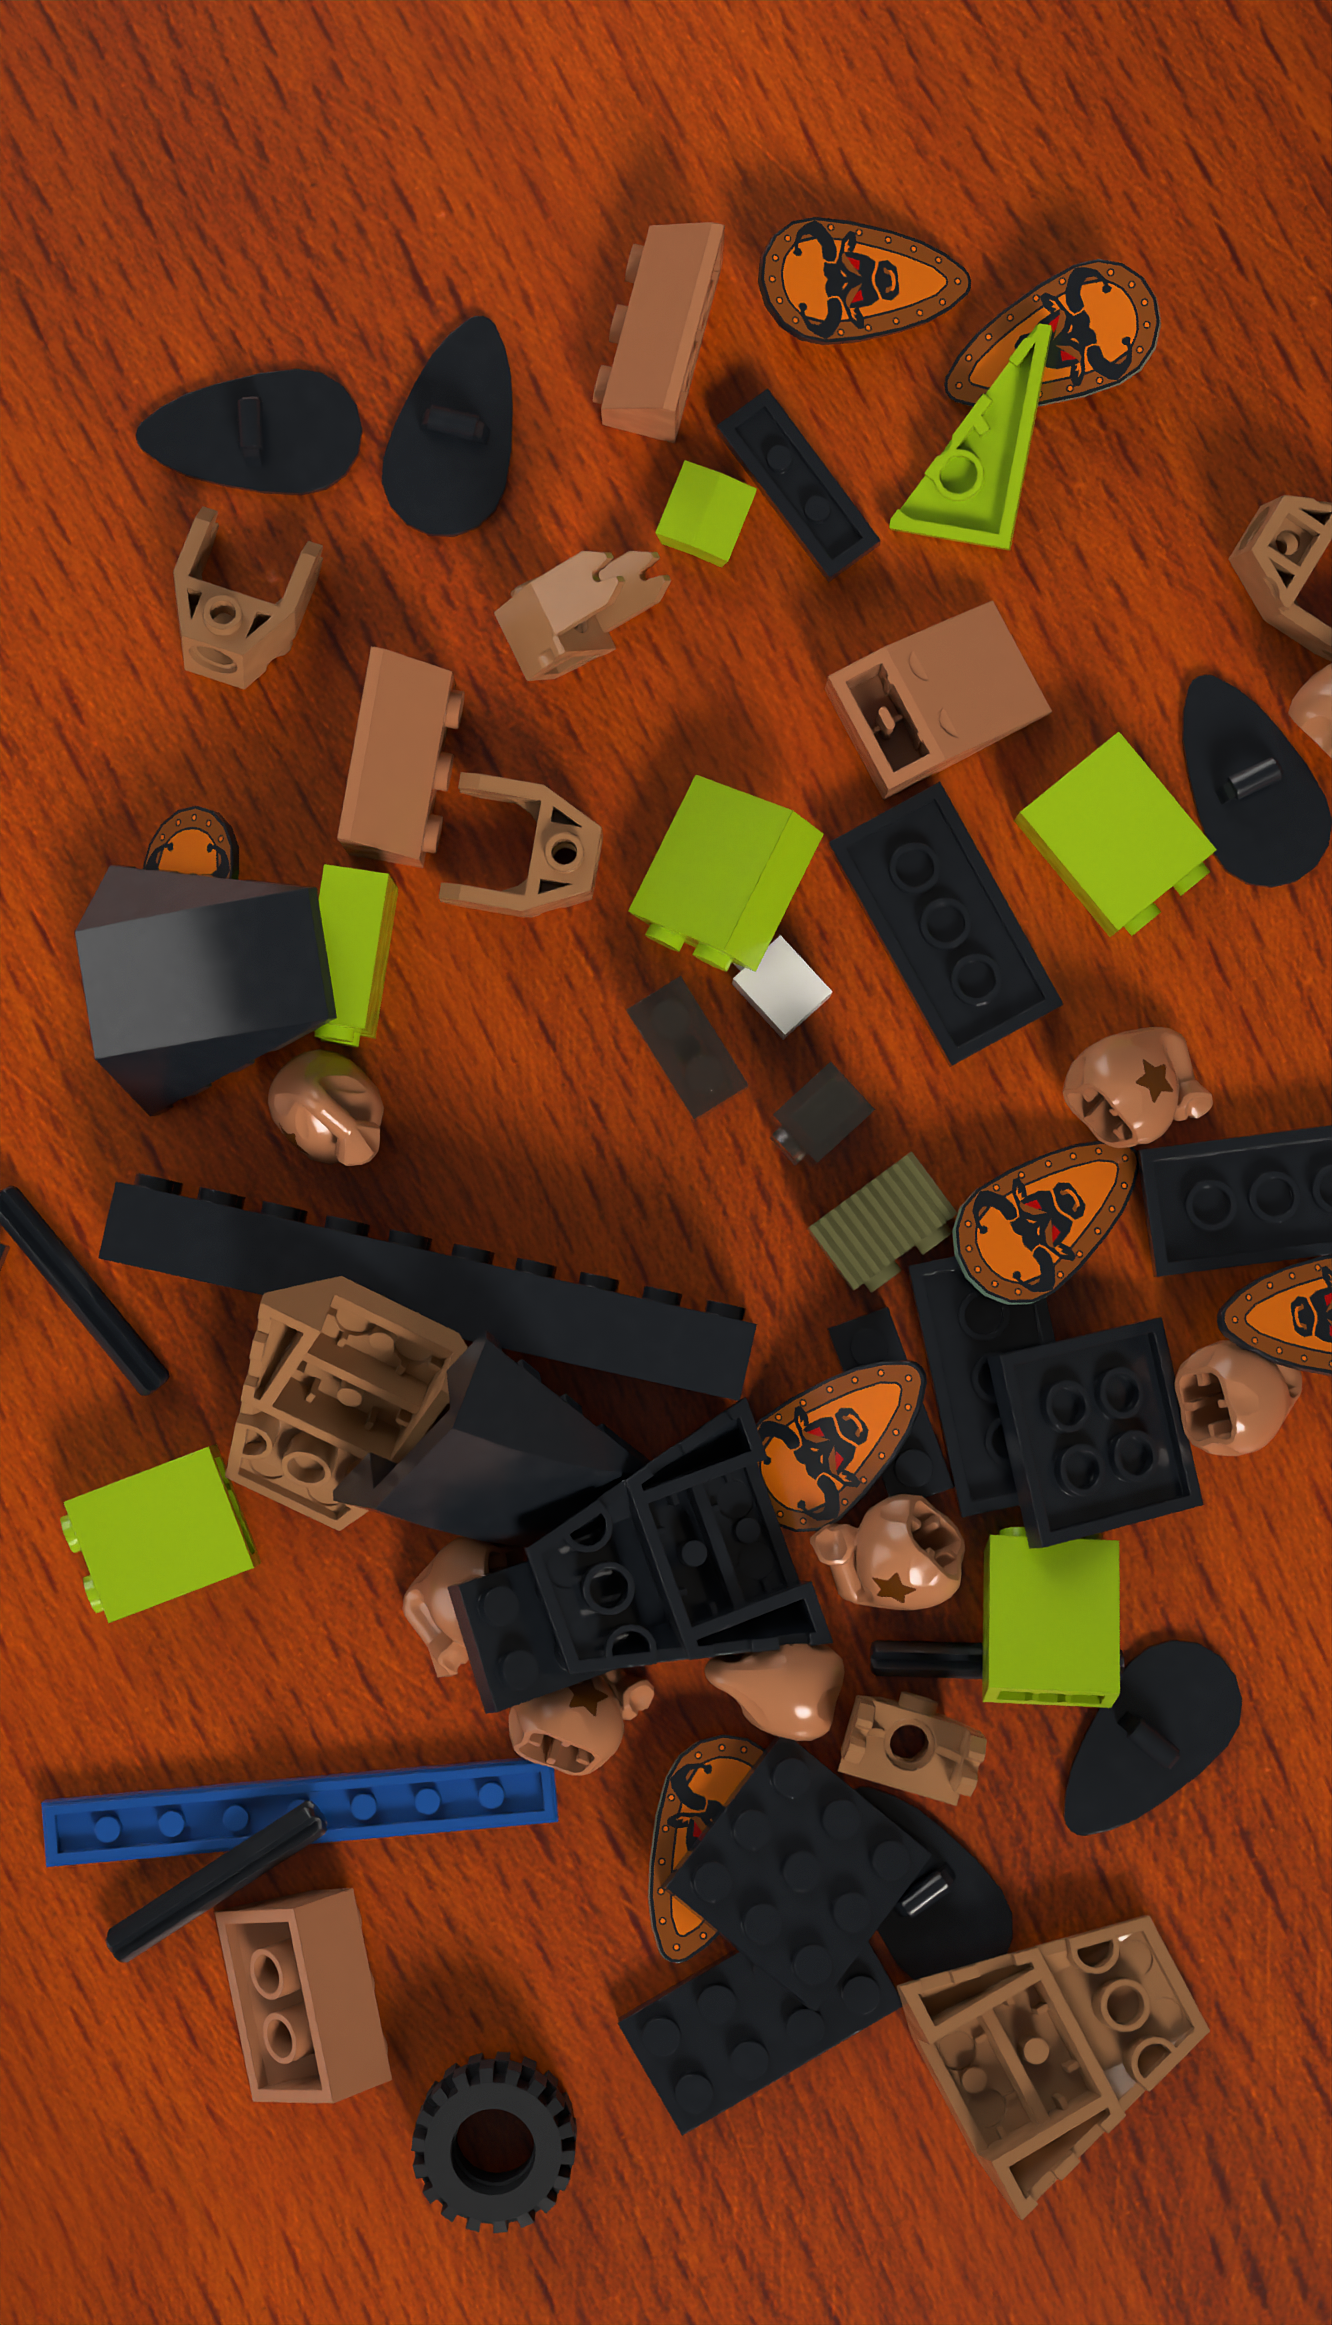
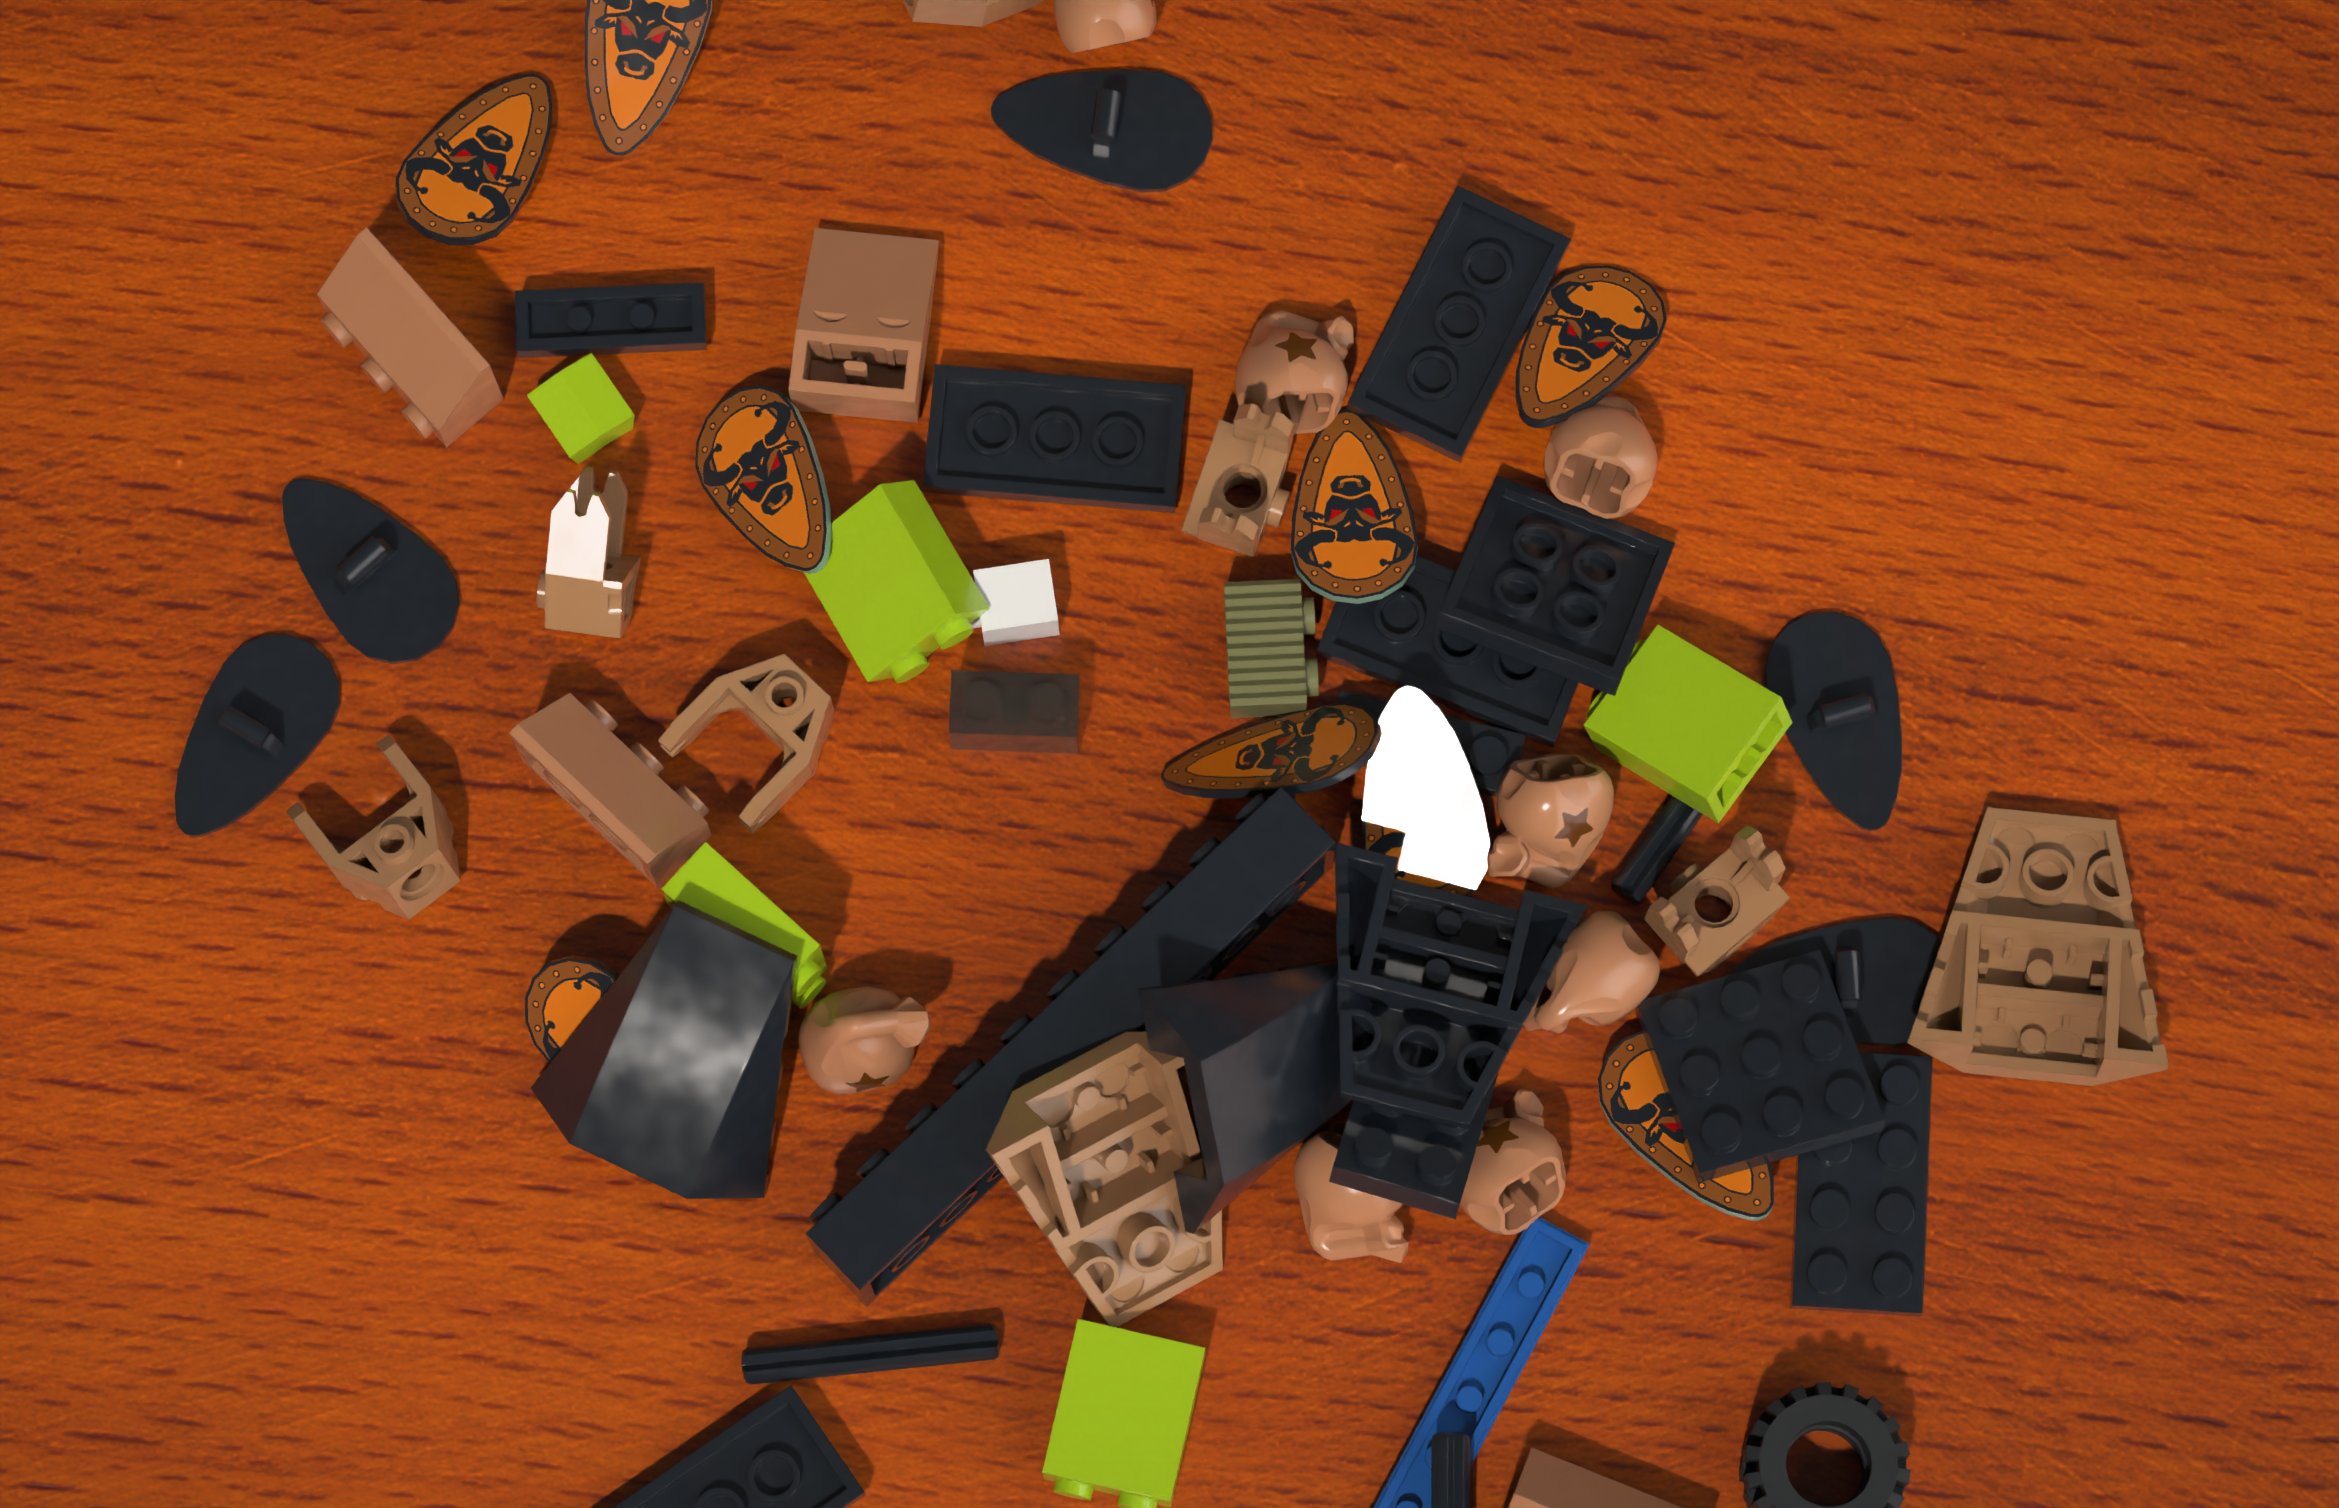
camera: 55 degrees left, 10 degrees down
clear smoke brick [769,1062,875,1168] -> none
lime wing [889,323,1052,551] -> none
lime brick [1014,732,1217,937] -> none
none -> shield [695,385,832,574]
none -> shield [1161,703,1381,800]
none -> medium nougat piece [1181,403,1294,557]

